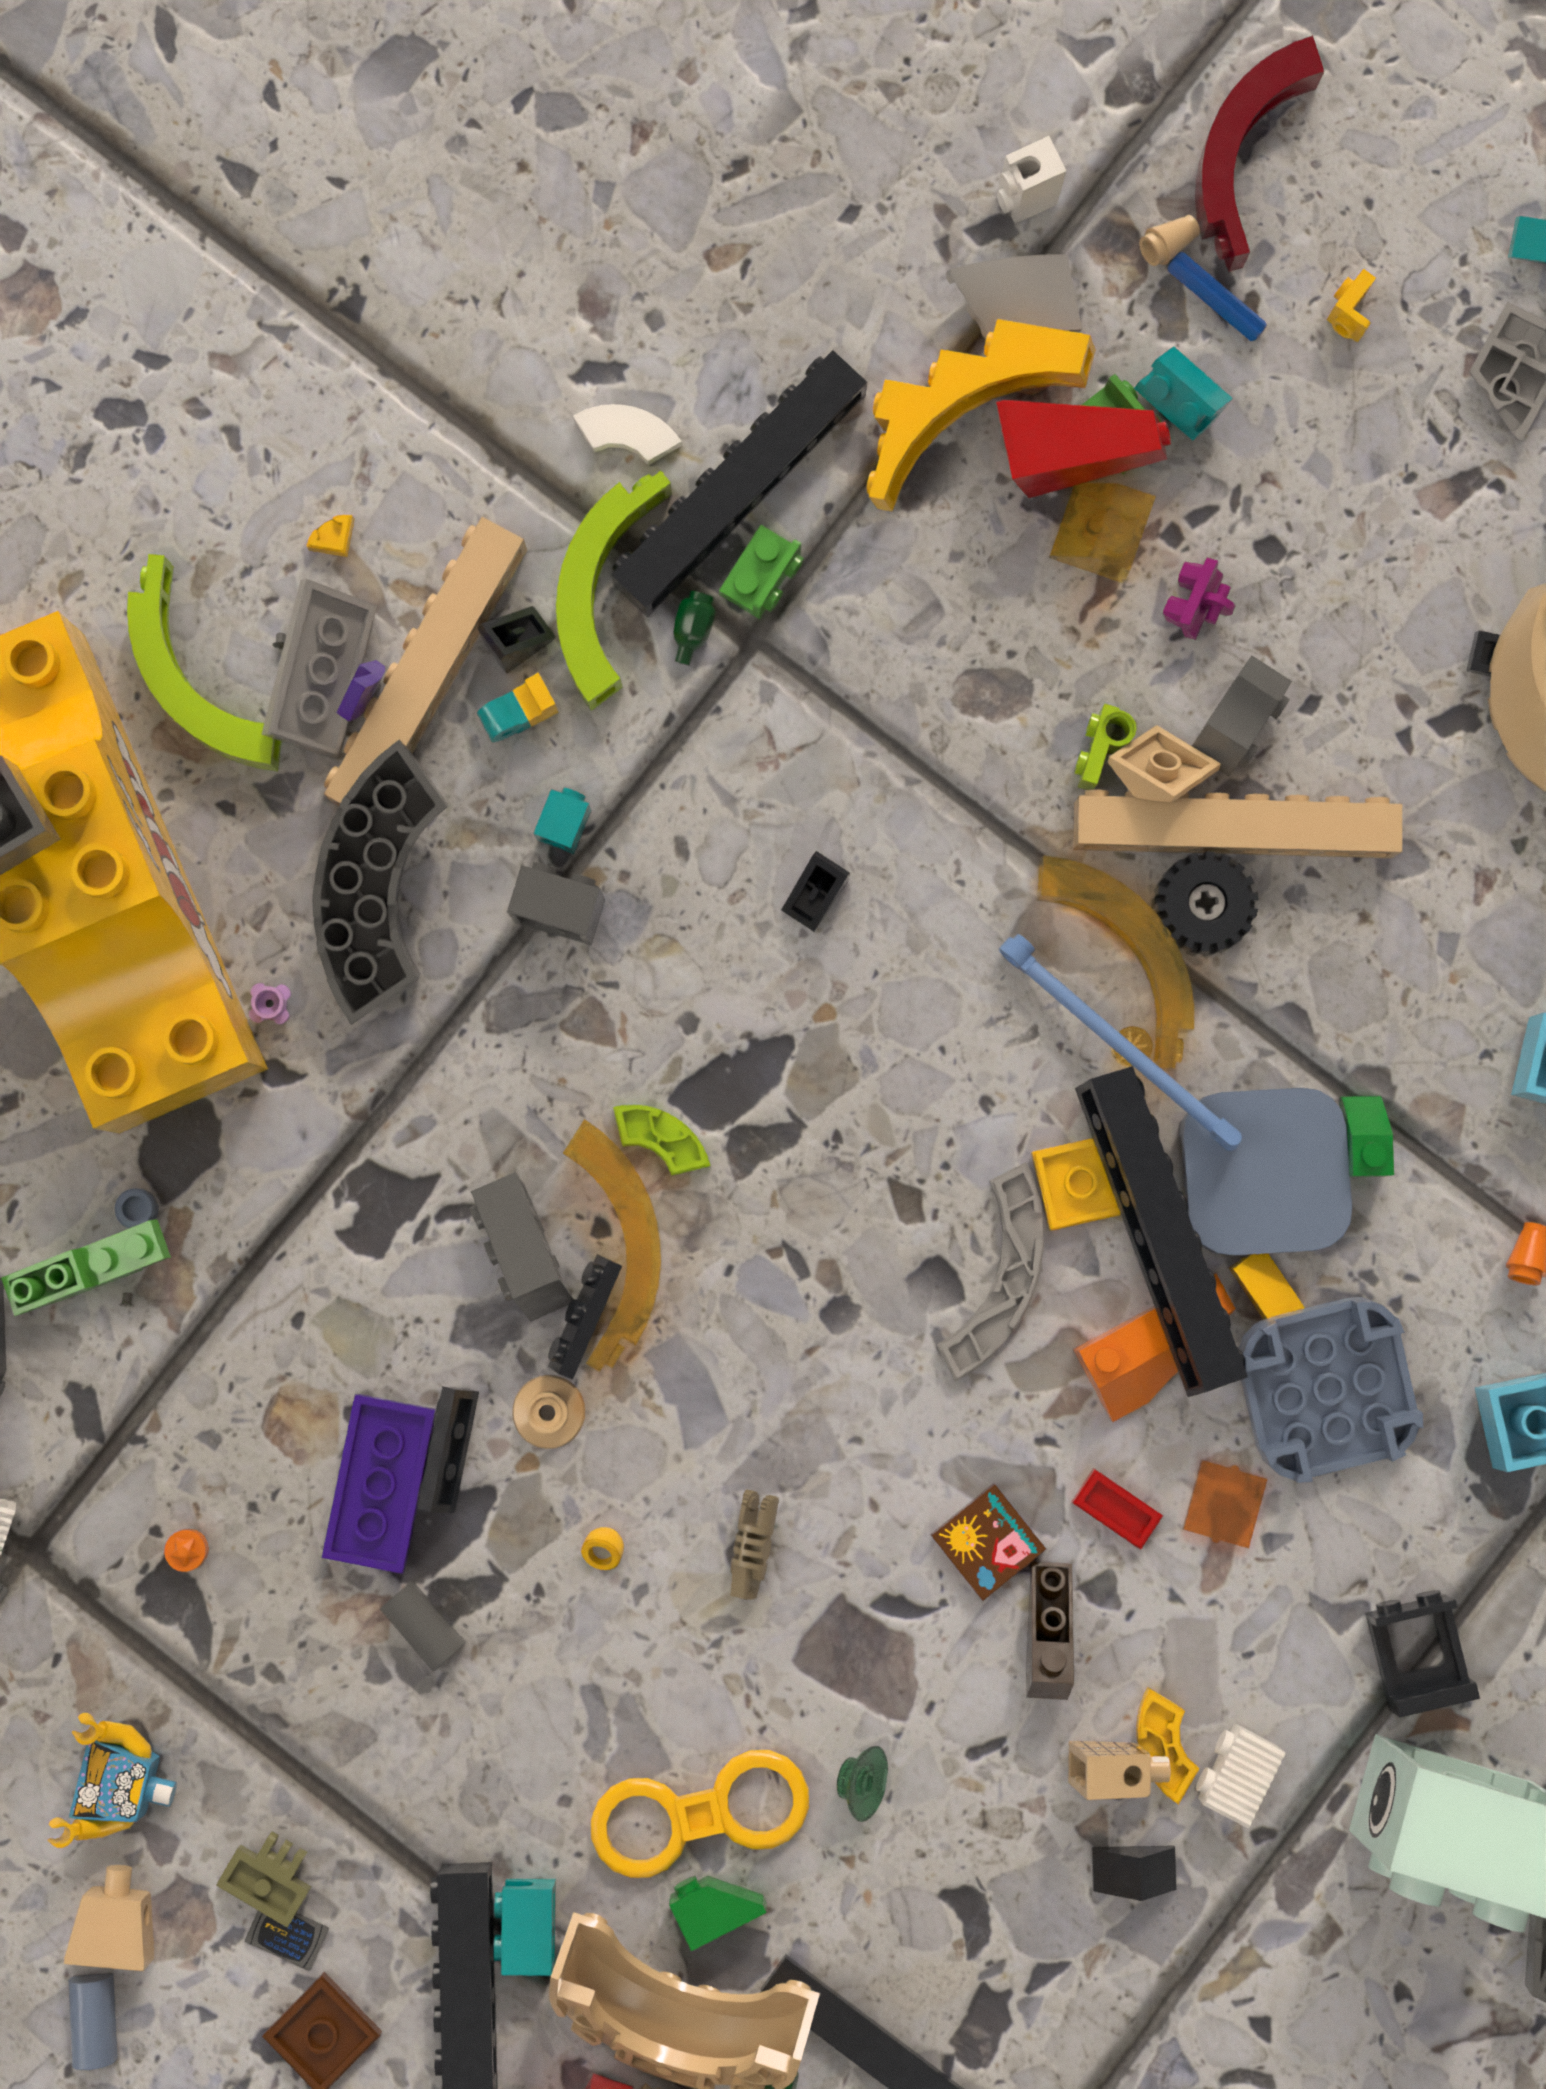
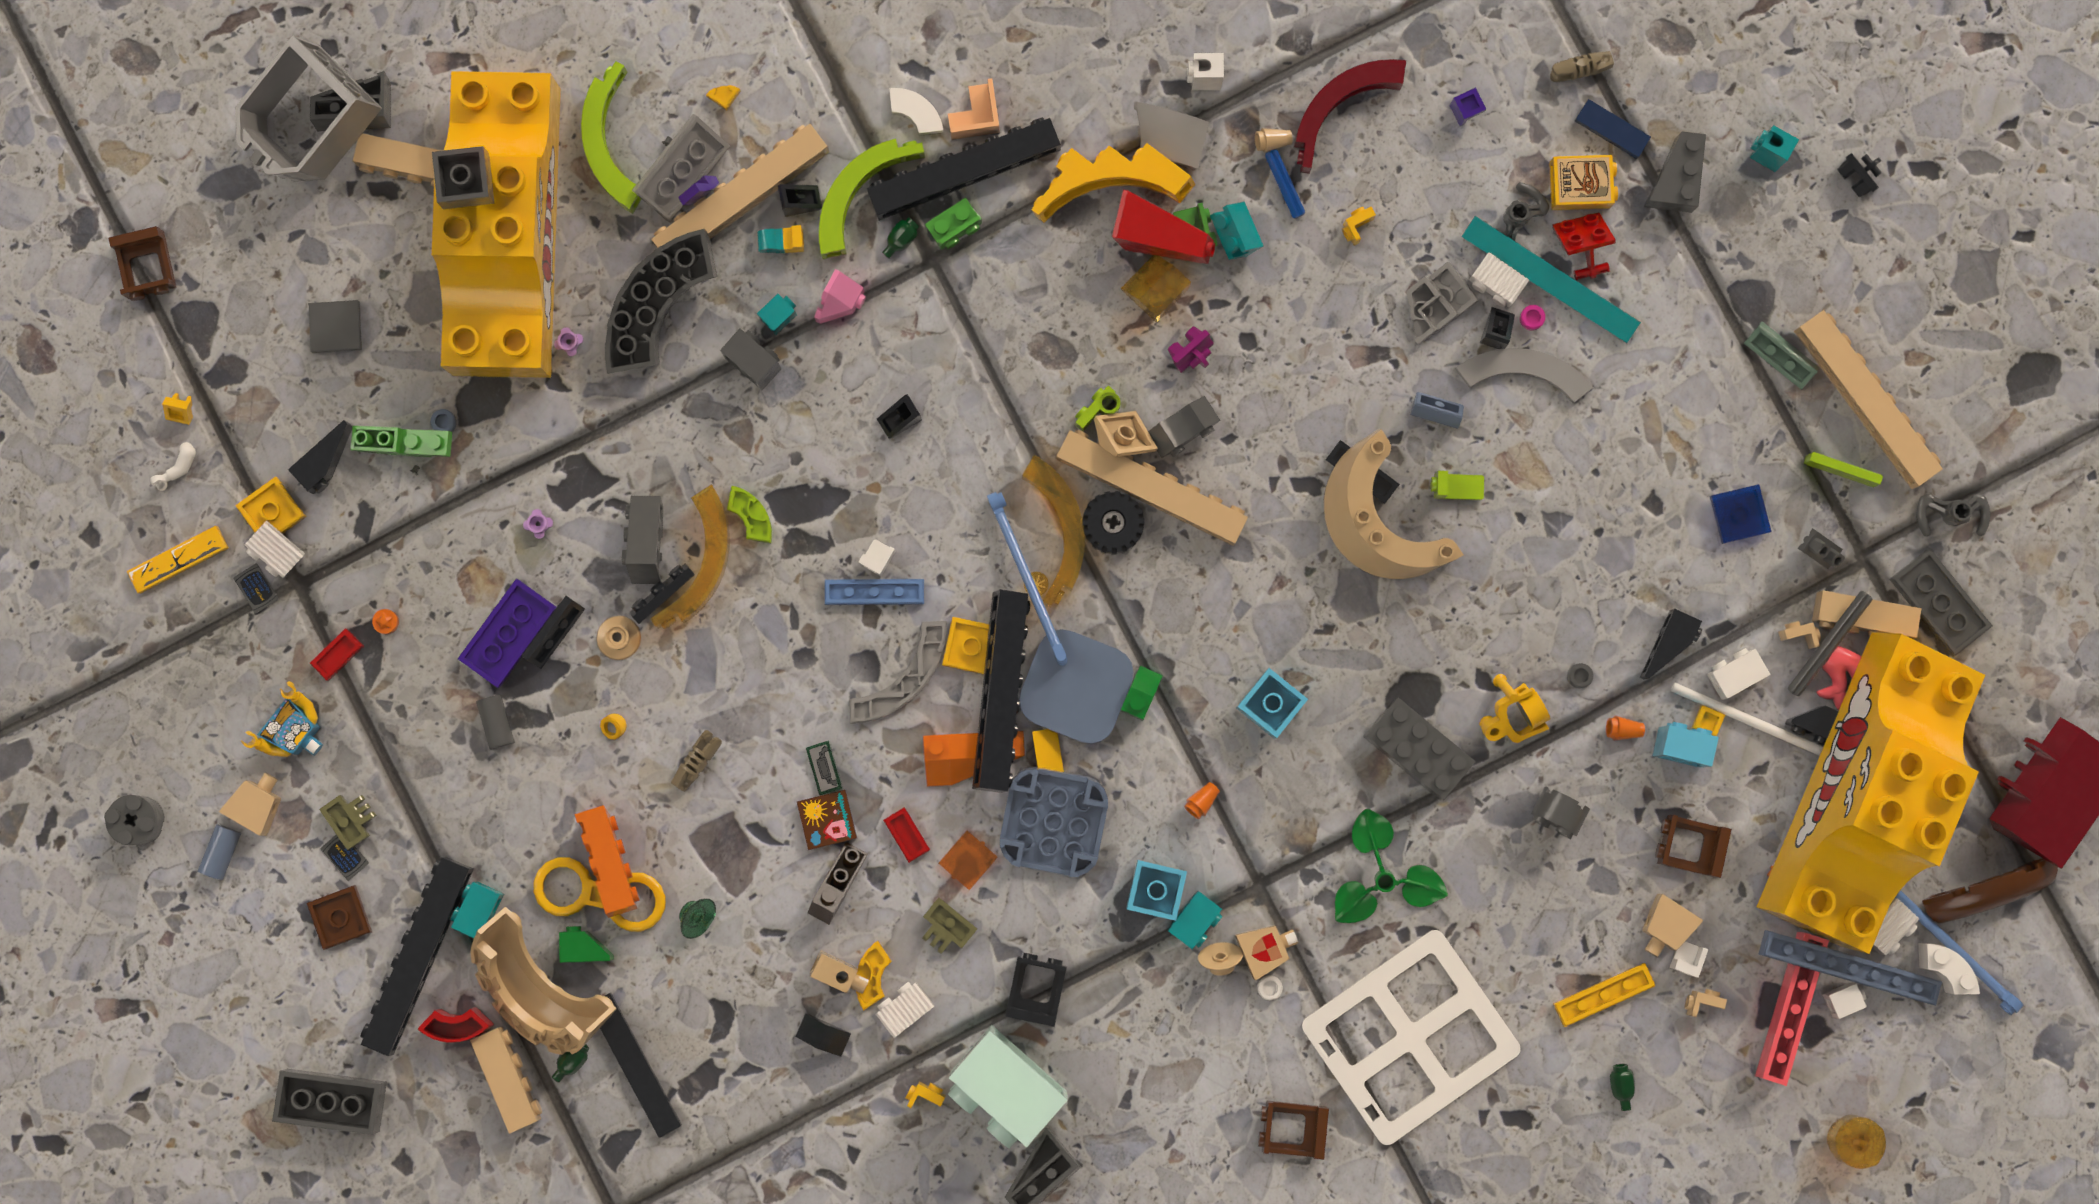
camera: 25 degrees right, 0 degrees up
none -> red tile [310,628,364,681]
none -> lavender plate [523,509,553,539]
none -> orange wedge [574,805,640,918]
none -> slope [806,740,844,796]
none -> bright pink slope [814,269,866,324]
none -> medium blue tile [825,579,924,605]
none -> white panel [858,539,896,576]
none -> yellow bracket [905,1082,946,1108]
none -> olive hinge [922,897,978,954]
none -> light nougat panel [948,78,1000,140]
none -> dark purple panel [1449,87,1486,126]

